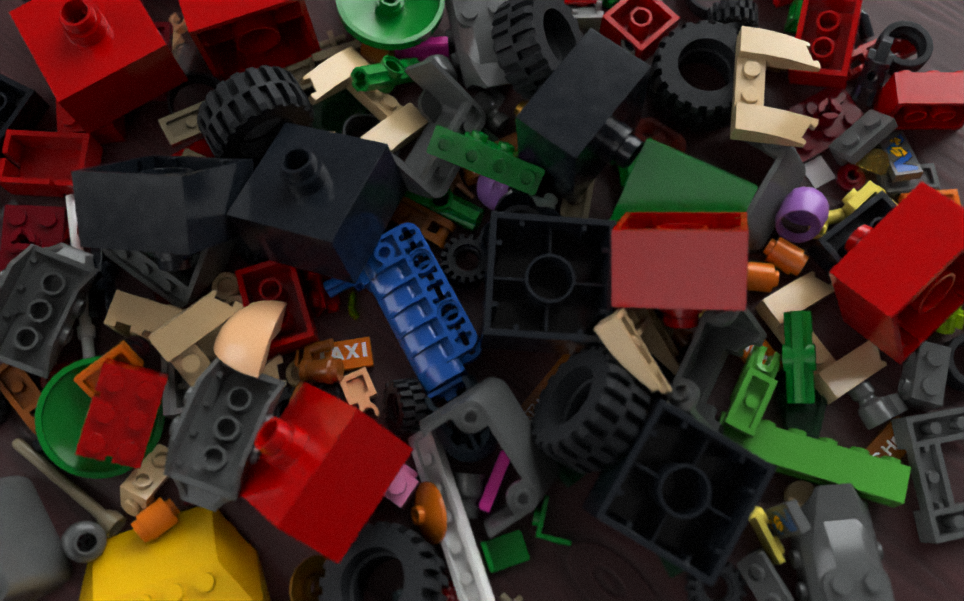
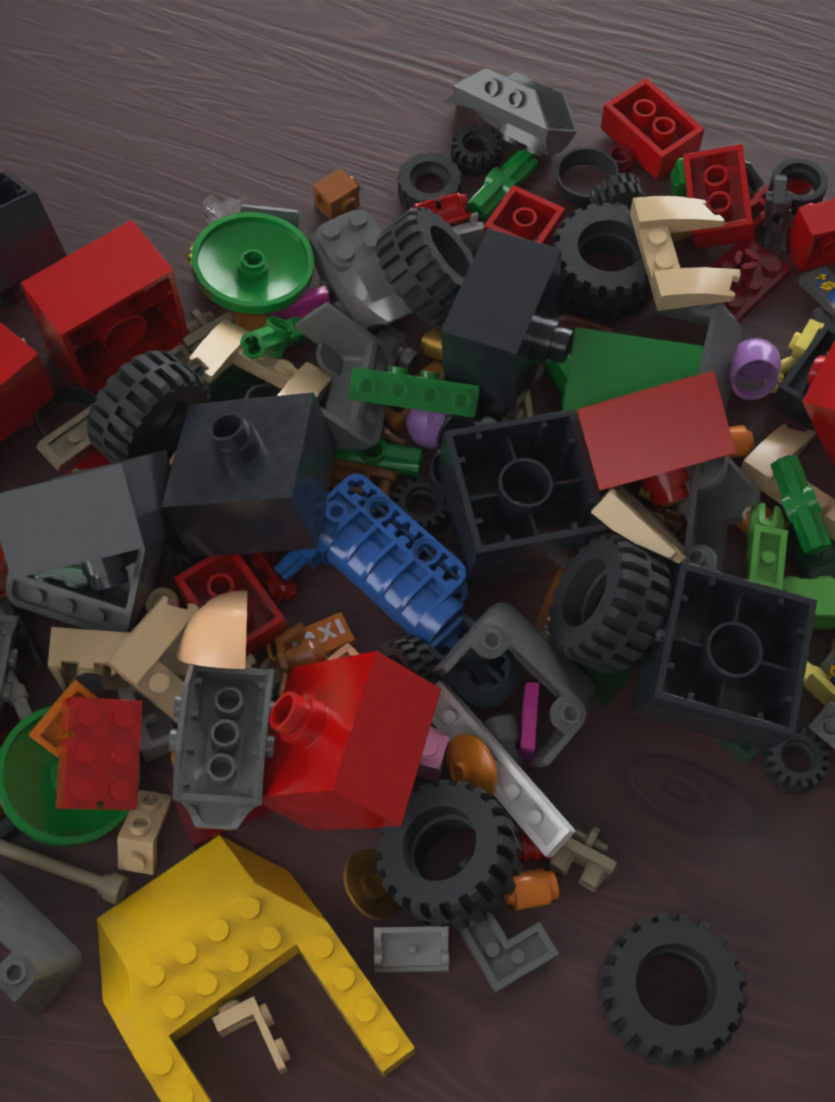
camera: 20 degrees left, 10 degrees down
dark grey head [61,521,107,563] -> none
orange brick [130,497,181,543] -> none
clear neon green leg [347,291,360,320] -> none
green bracket [480,530,530,573] -> none
green bracket [531,495,572,546] -> none
orange brick [762,236,809,276] -> none
white sticker [804,155,836,189] -> none
dark grey bracket [828,109,898,166] -> none
dark red plate [836,164,865,192] -> none
clear yellow brick [850,148,889,175] -> none

